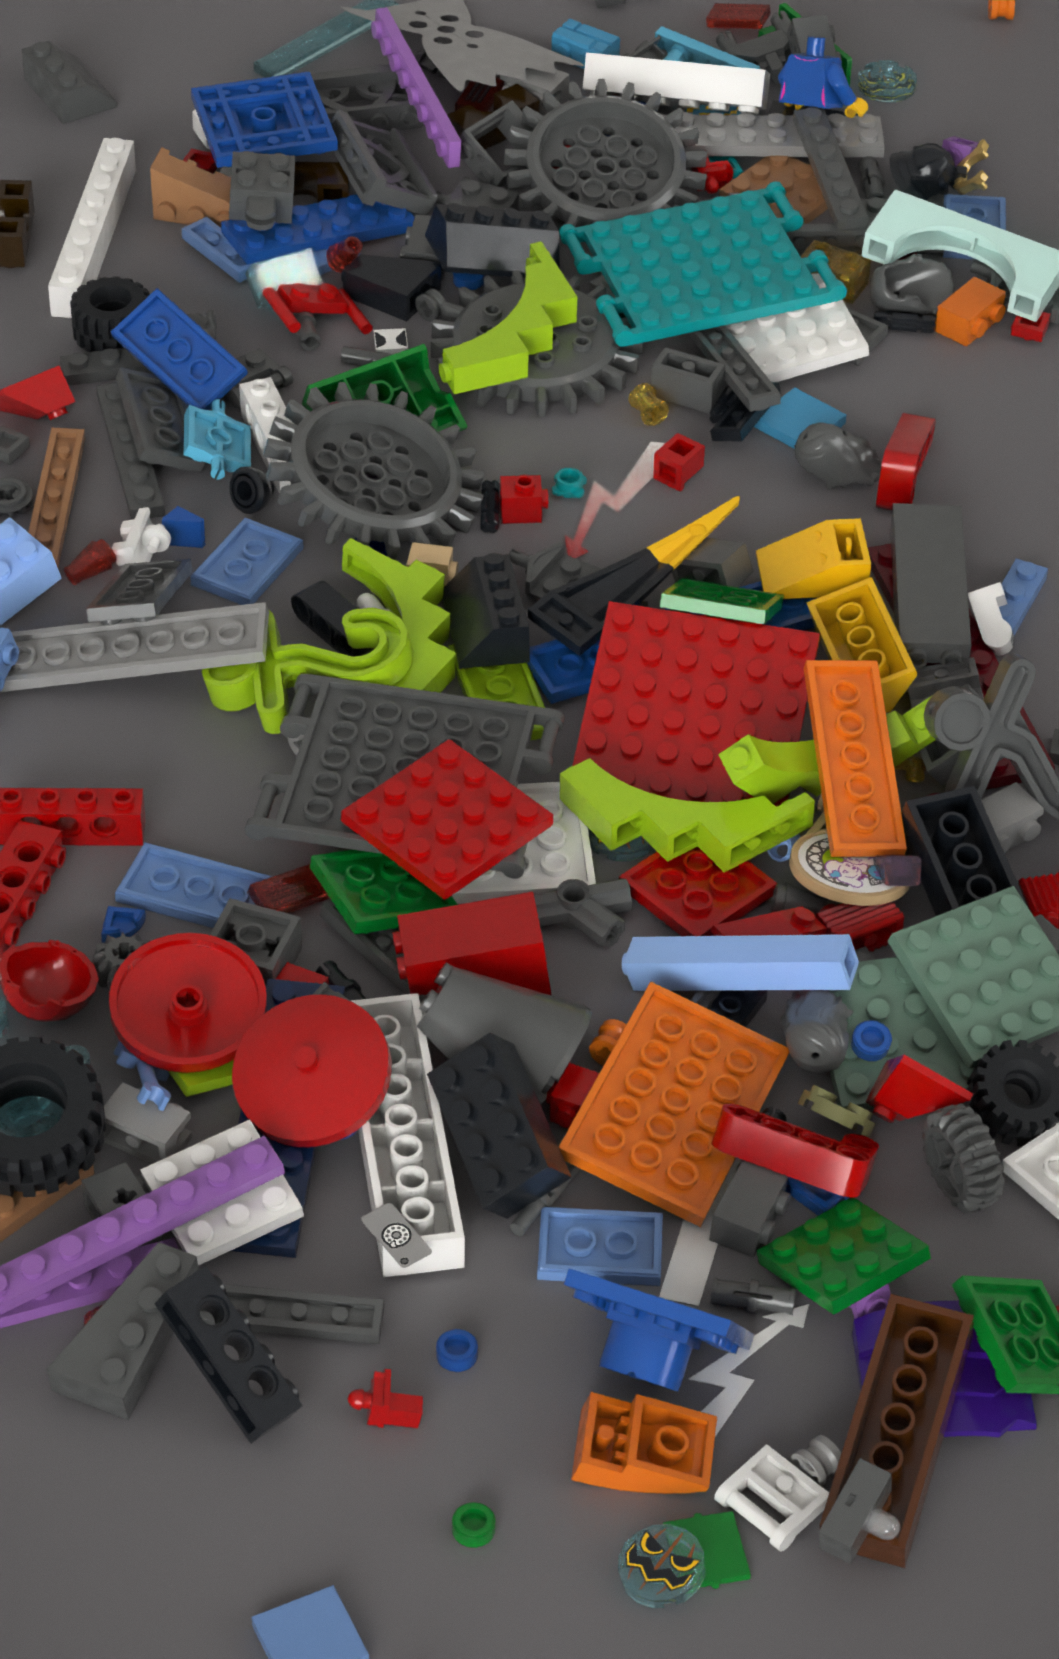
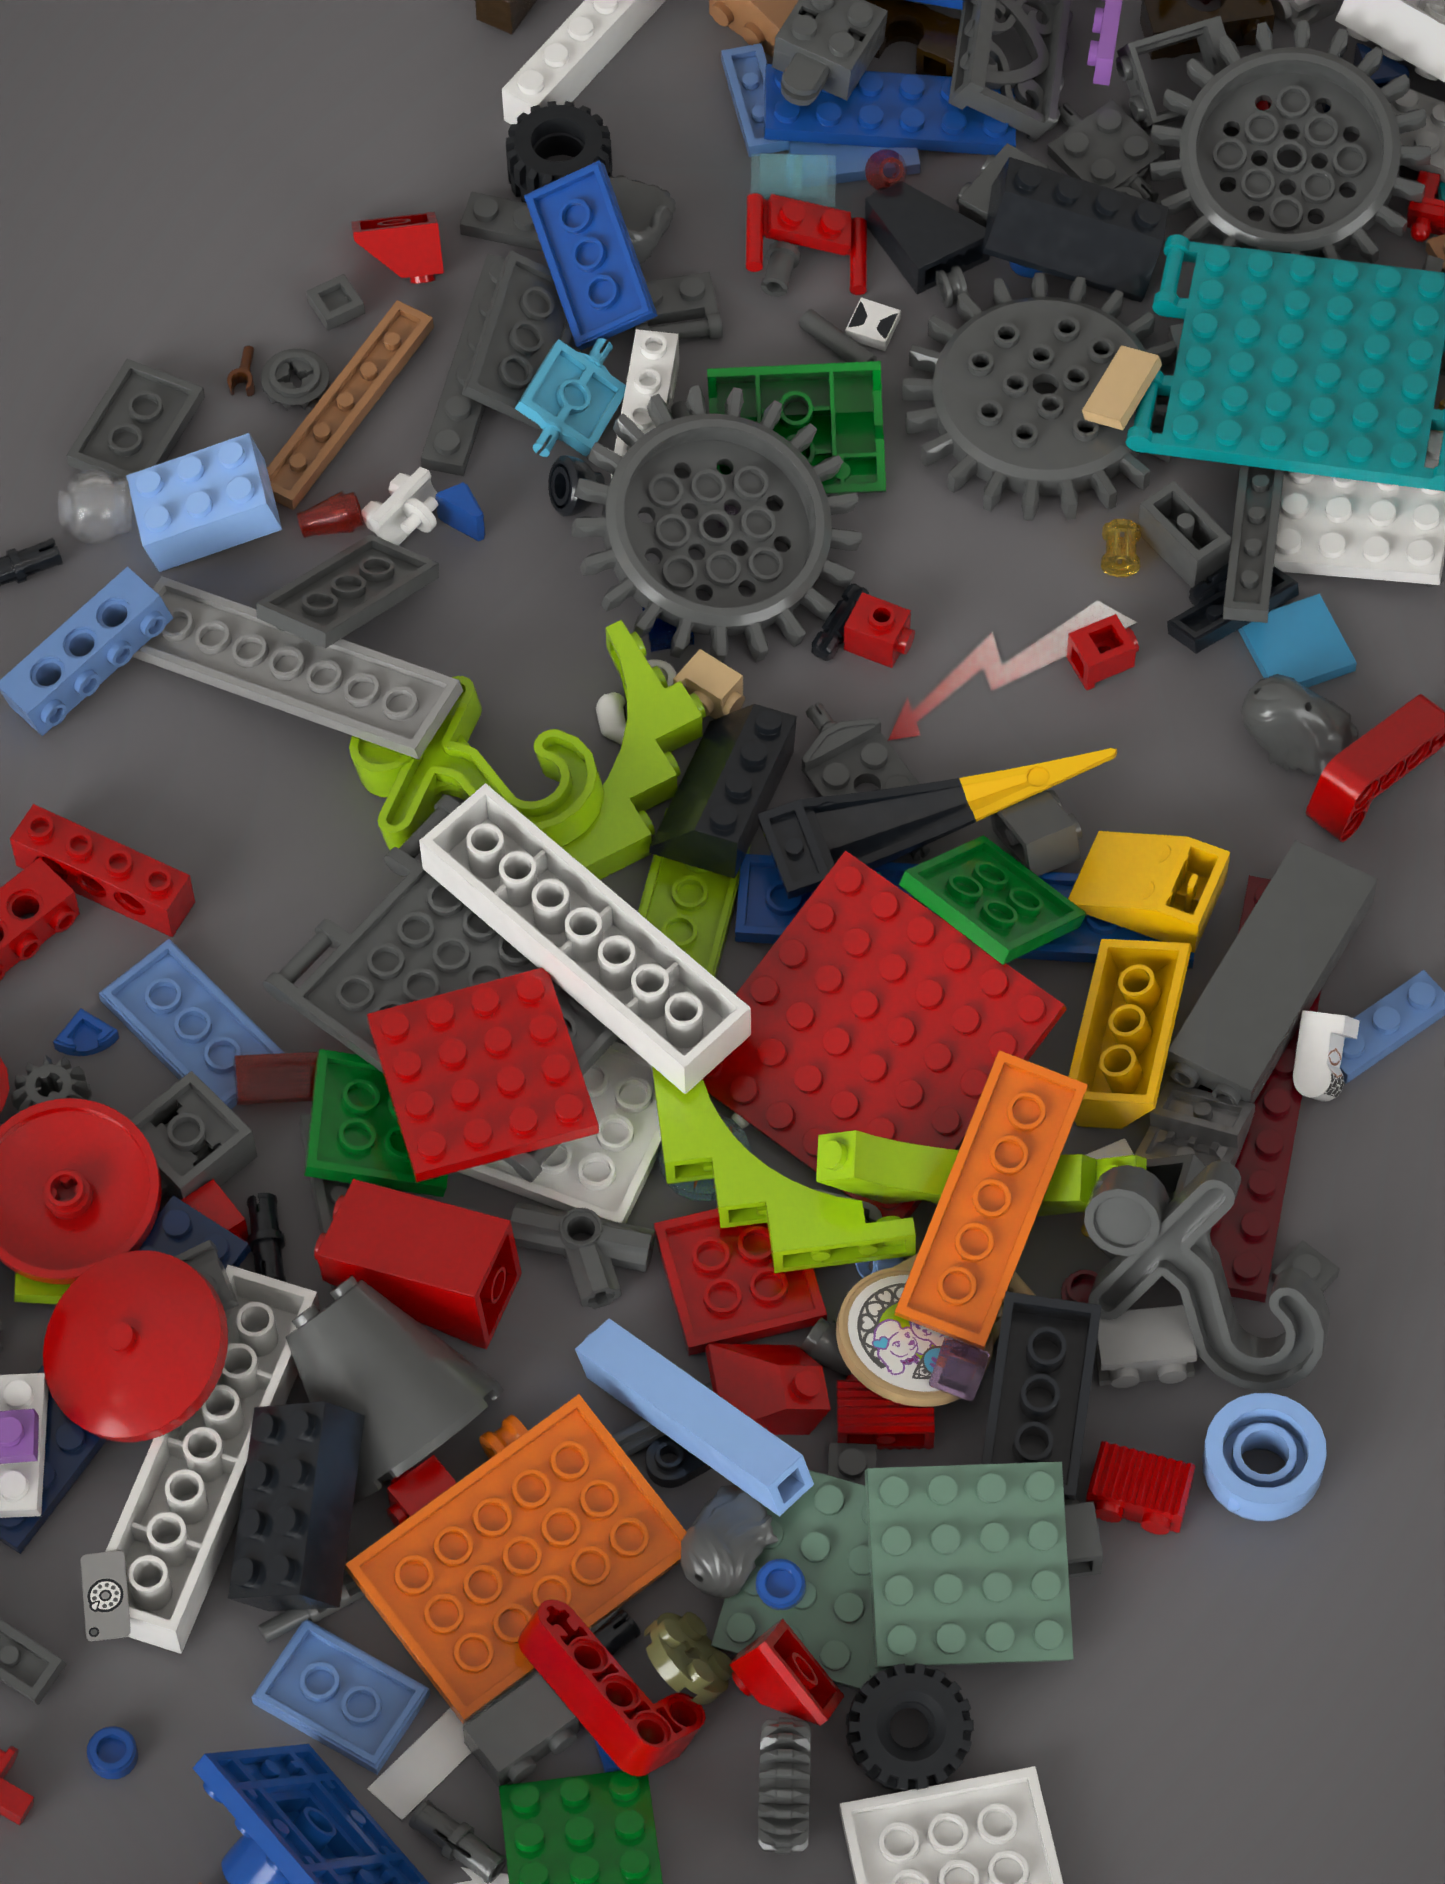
camera: 30 degrees right, 15 degrees up
medium blue tile [190,518,303,605] -> none
black beam [291,581,372,657] -> none
lime arch [439,241,577,395] -> none
teal plate [552,468,587,498] -> none
none -> white brick [419,783,751,1094]
none -> tan tile [1082,345,1162,430]

